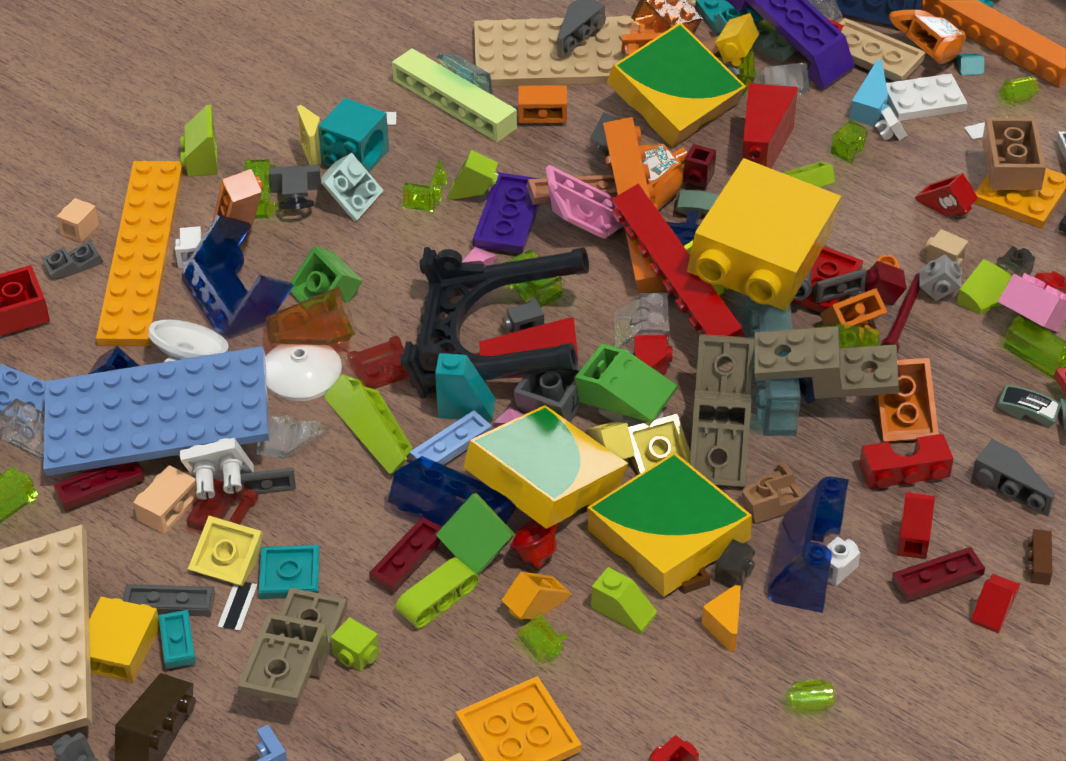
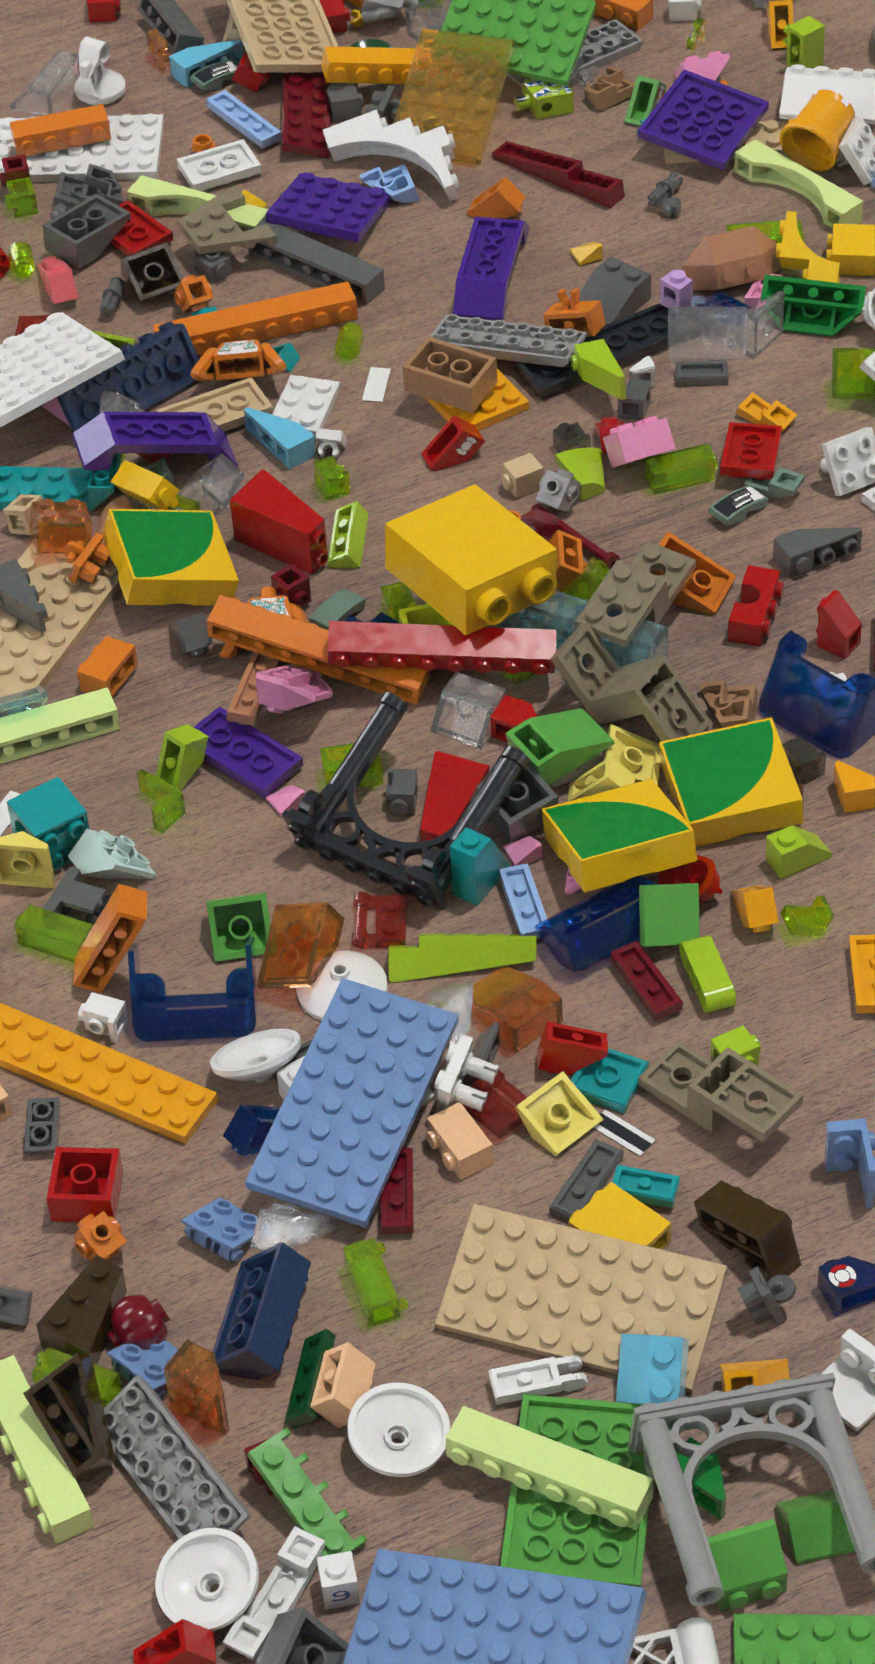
camera: 60 degrees left, 0 degrees up
none -> clear orange slope [457,966,563,1054]
none -> red slope [537,1021,608,1075]

